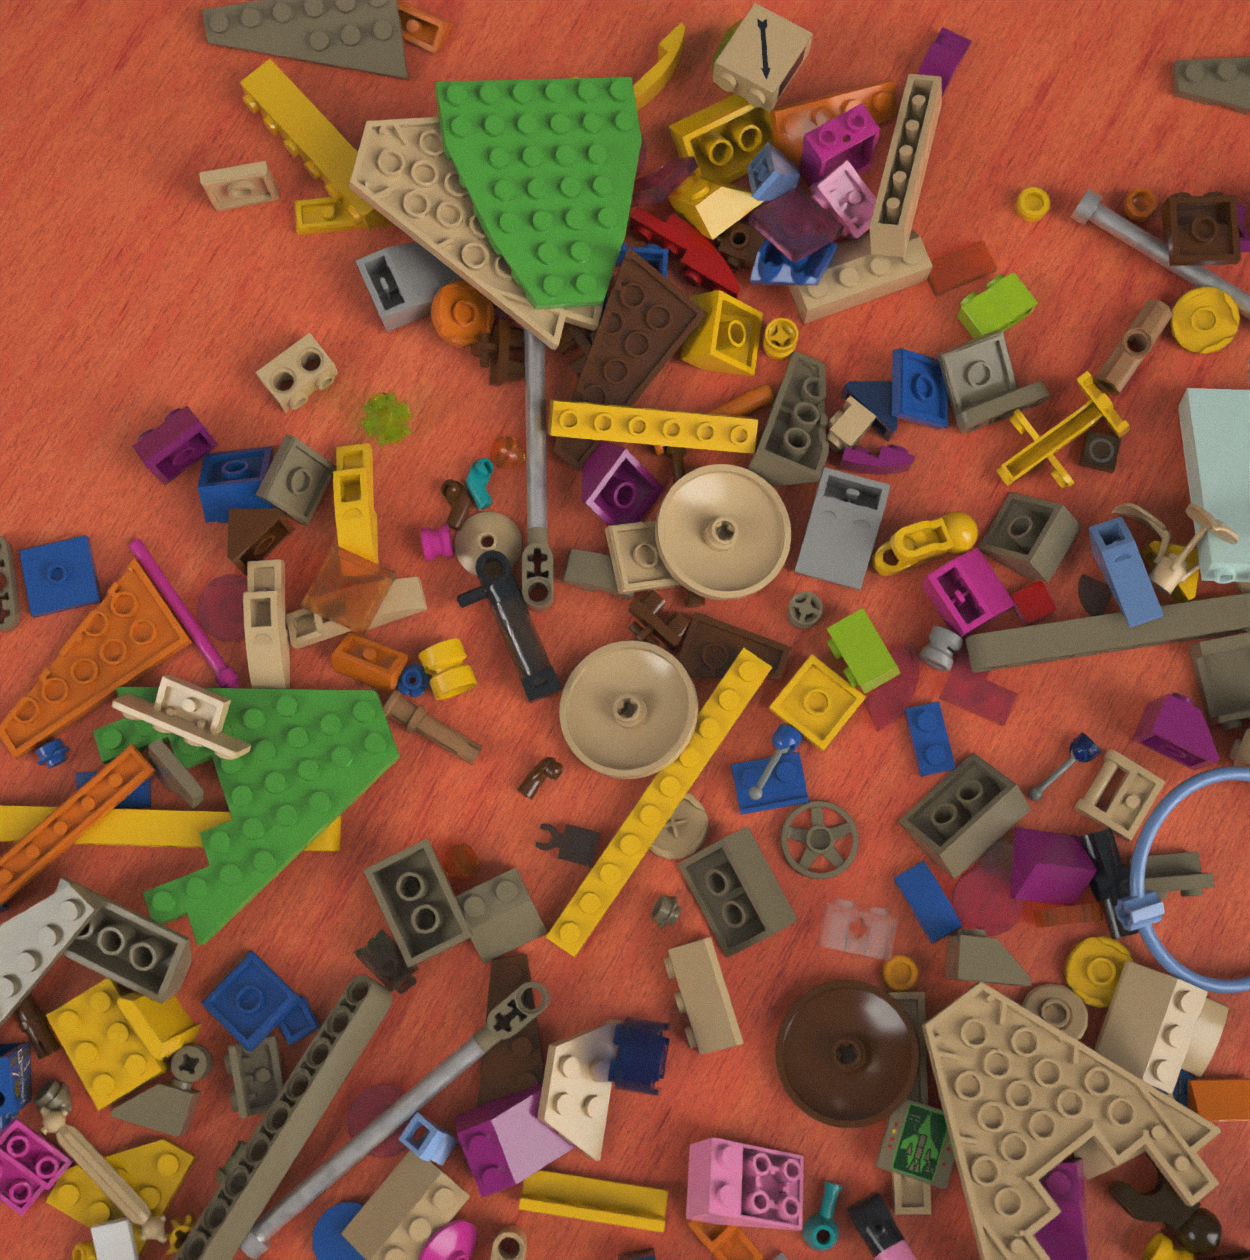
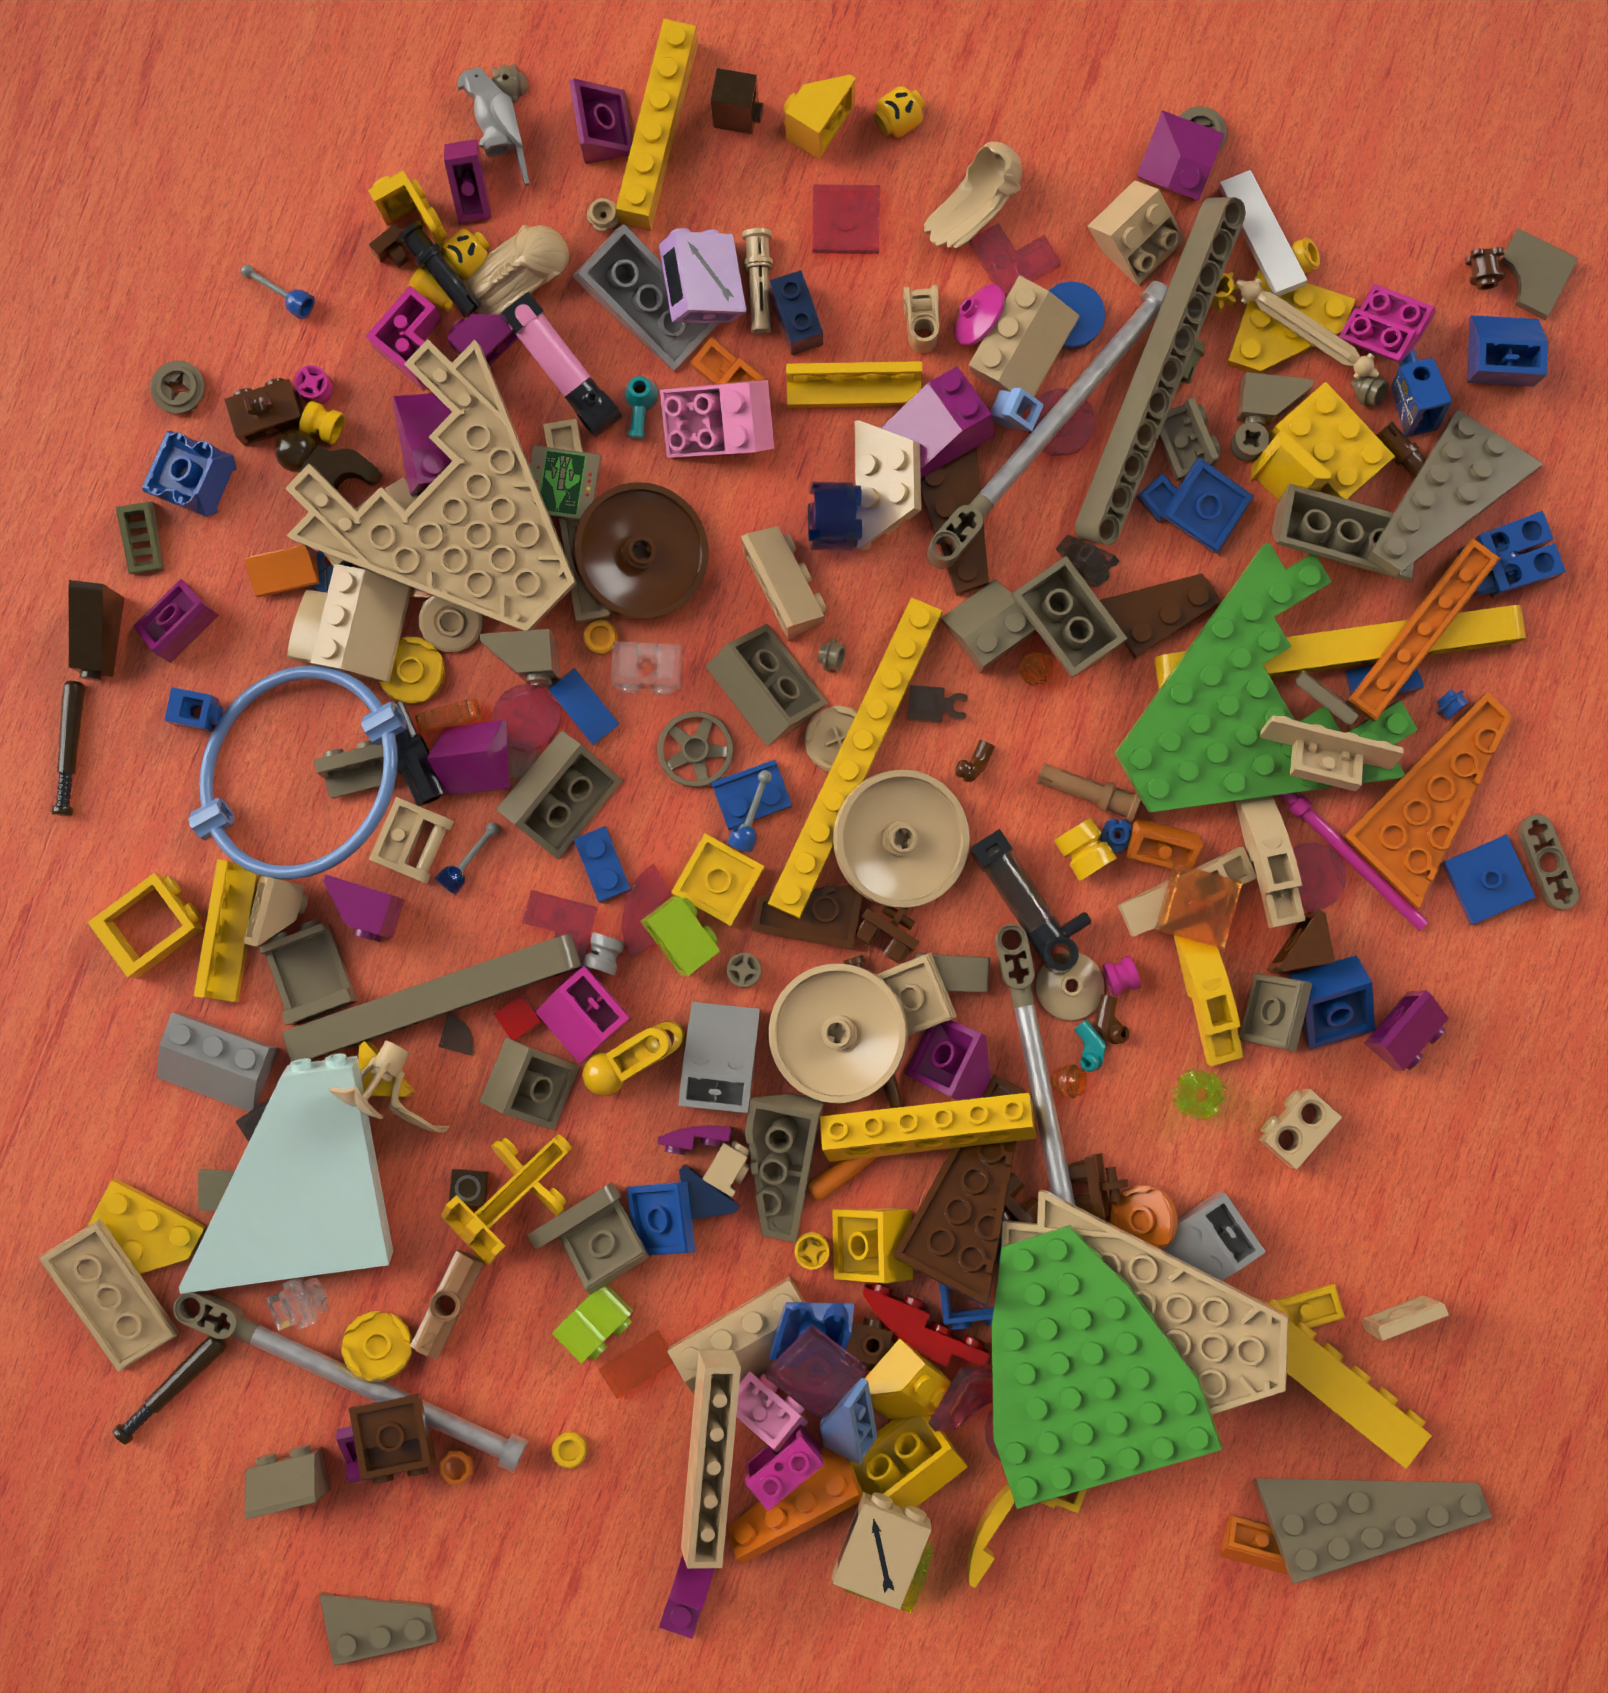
camera: 175 degrees right, 5 degrees up
medium blue slope [1089,516,1163,628] -> none
none -> reddish brown wing [1099,573,1221,658]

